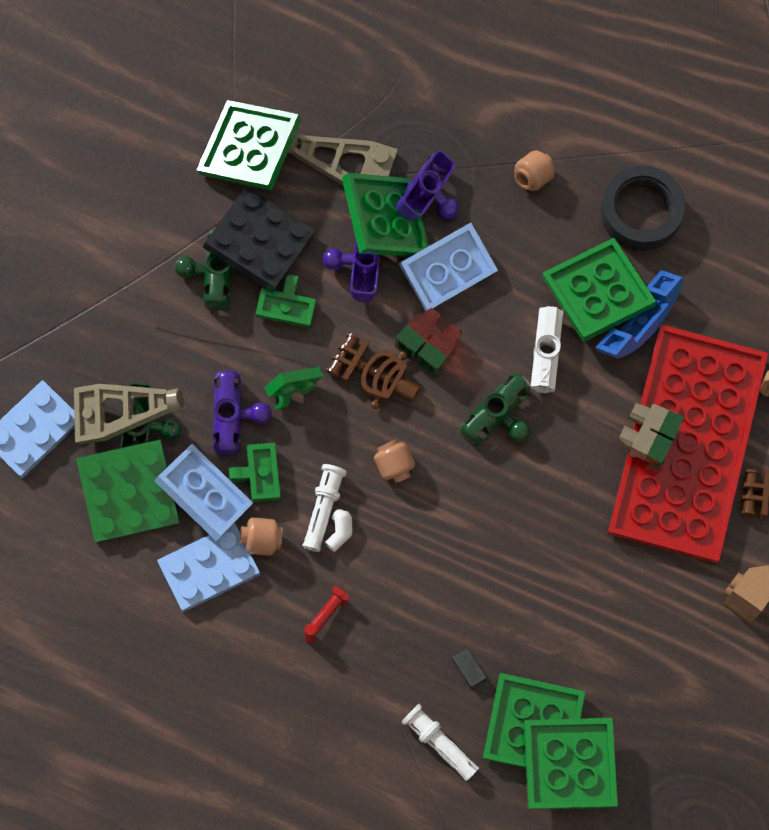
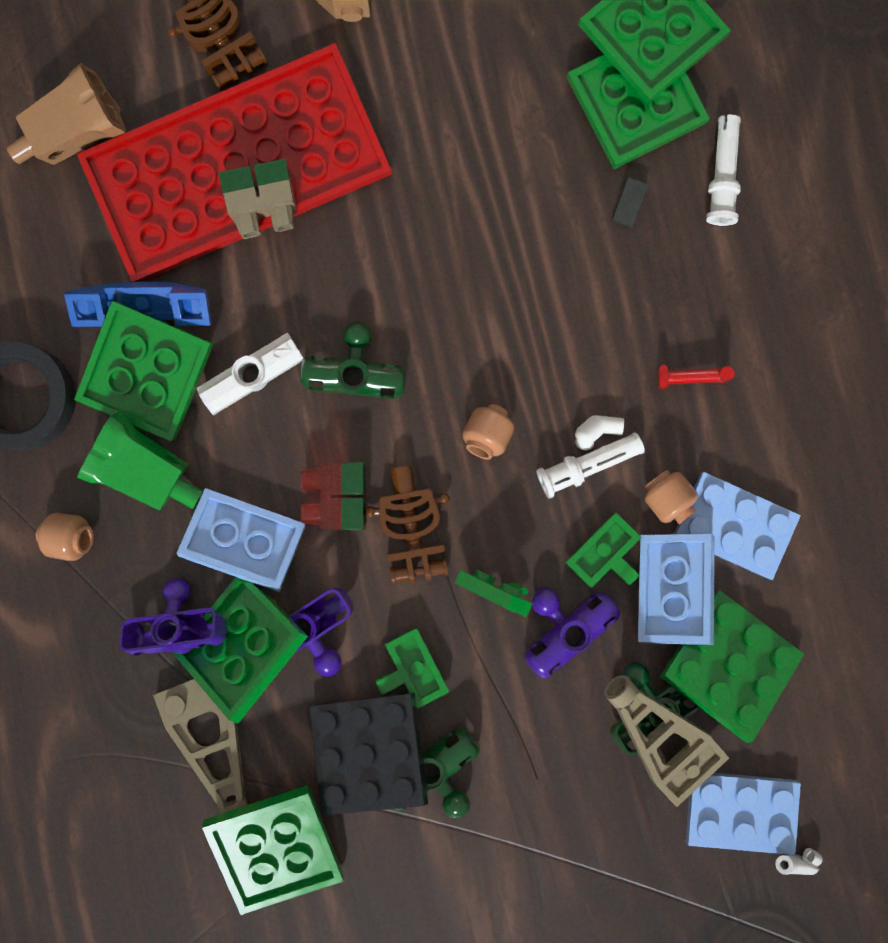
camera: 125 degrees left, 15 degrees up
none -> green piece [77,412,203,511]

